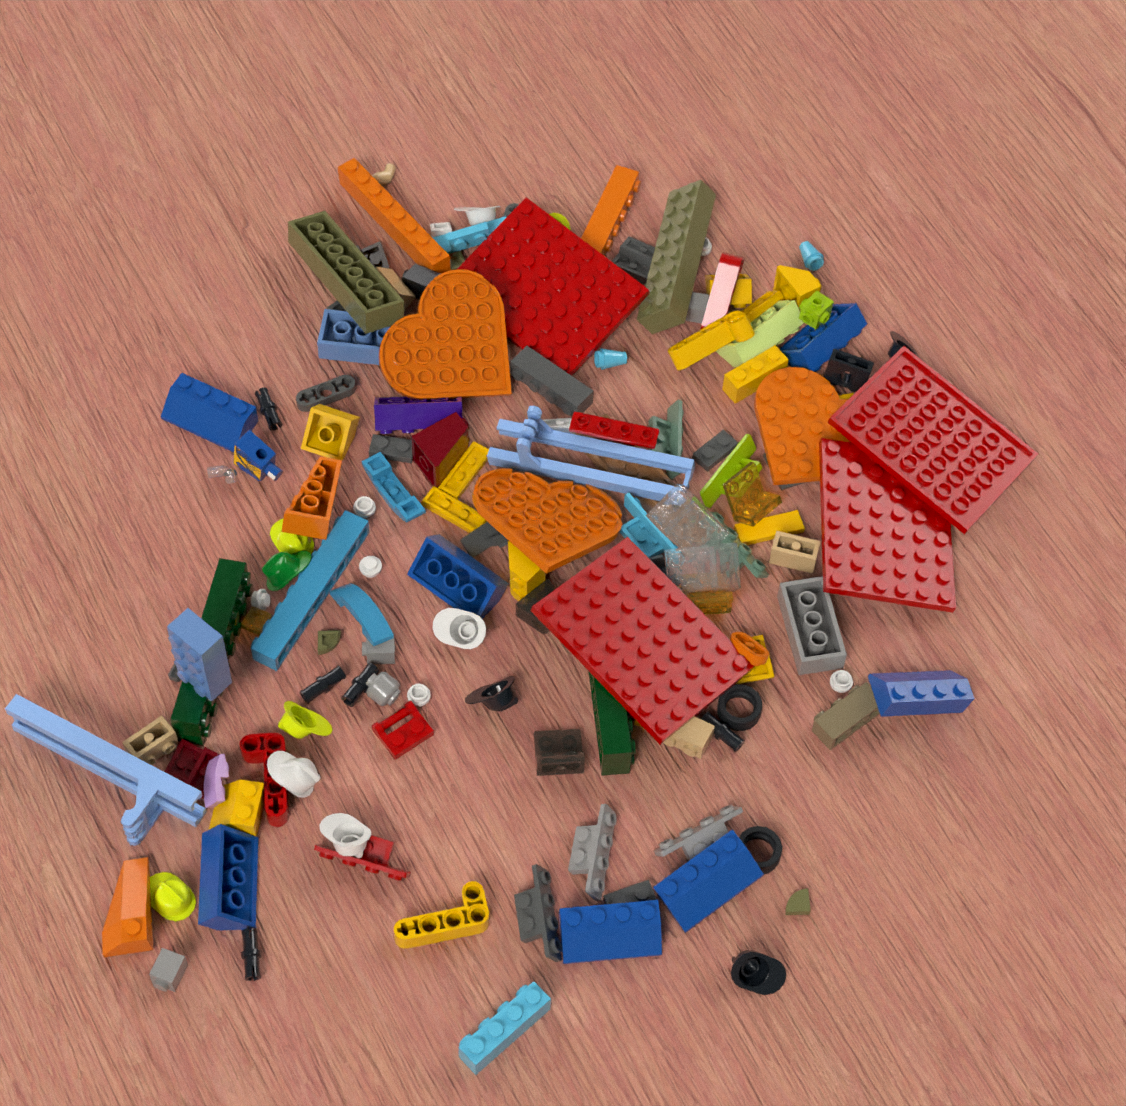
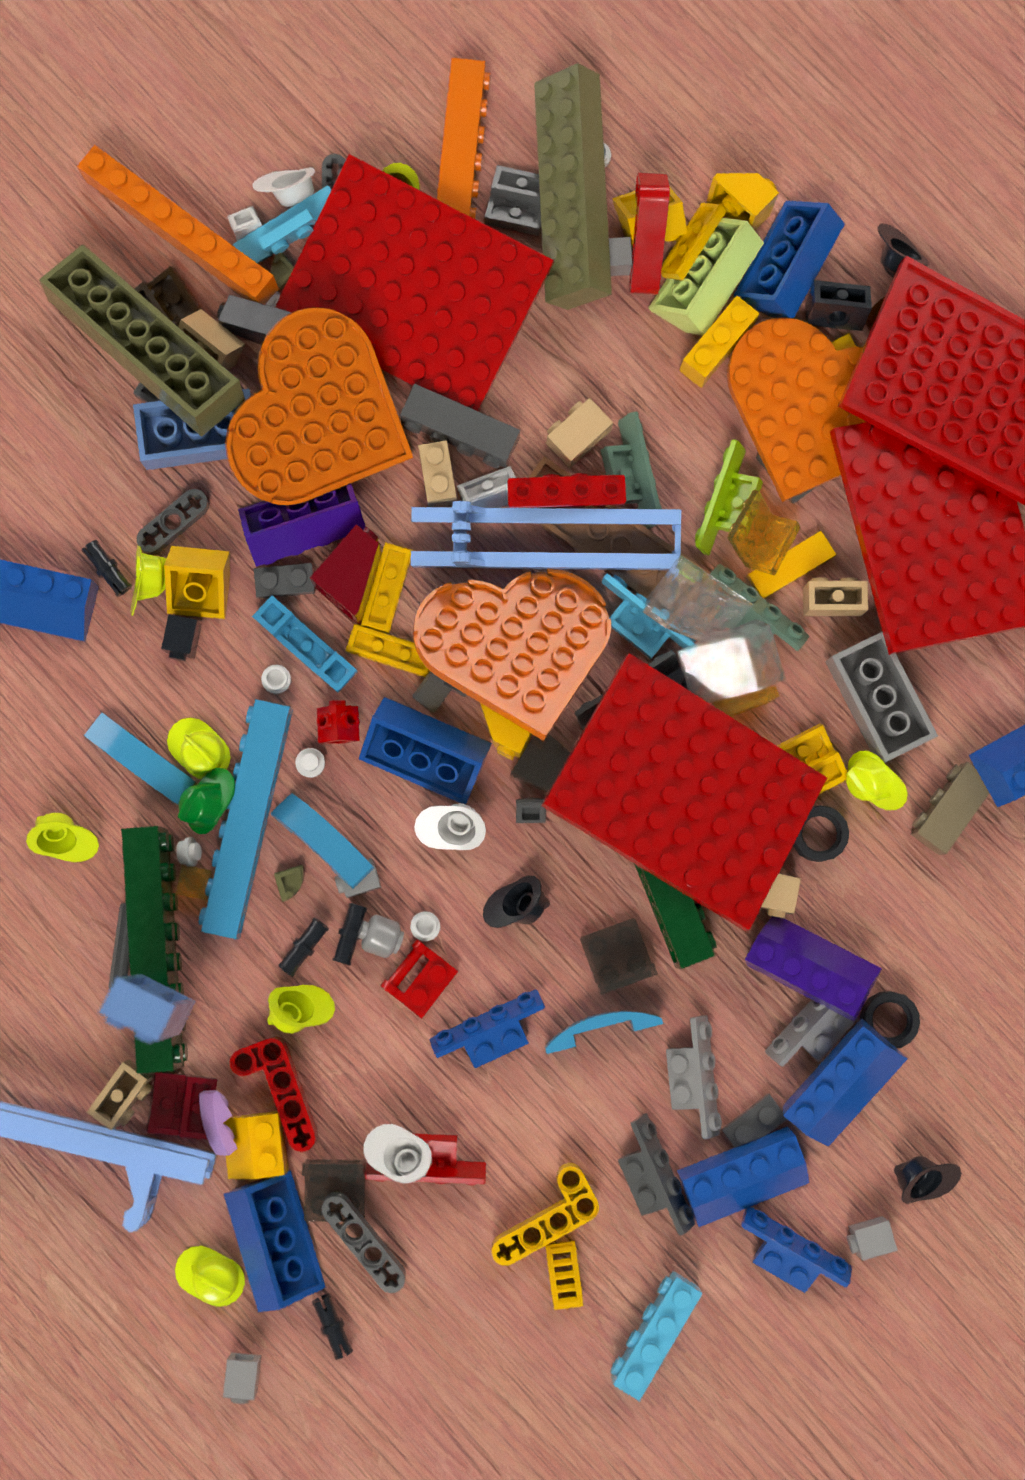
camera: 20 degrees left, 25 degrees up
orange wedge [102,857,153,958] -> none
clear arm [207,465,238,484] -> none
blue torso [233,430,283,481] -> none
white piece [267,751,321,798] -> none
orange wedge [282,456,342,540] -> none
tan arm [372,163,396,185] -> none
medium azure cone [594,349,627,370] -> none
yellow beam [668,310,755,370] -> none
dark grey plate [692,429,739,472] -> none
black pin [701,711,745,752] -> none
orange plate [730,632,769,666] -> none
olive tile [785,889,810,915] -> none
medium azure cone [799,241,824,271] -> none
lime brick [799,291,834,329] -> none
white plate [830,670,853,693] -> none
none -> neon yellow piece [26,813,99,862]
none -> dark azure slope [84,712,196,805]
none -> neon yellow piece [131,546,166,616]
none -> black brick [161,614,202,662]
none -> clear smoke bracket [302,1159,366,1222]
none -> red brick [316,700,360,744]
none -> dark grey beam [322,1192,406,1293]
none -> tan brick [418,440,457,507]
none -> blue bracket [429,989,545,1068]
none -> dark grey slope [516,797,546,823]
none -> dark azure slope [545,1011,663,1054]
none -> yellow slope [545,1241,584,1310]
none -> tan brick [546,398,613,469]
none -> blue bracket [741,1207,852,1293]
none -> dark purple slope [745,916,882,1022]
none -> neon yellow piece [846,751,908,810]
none -> light grey brick [847,1216,898,1261]

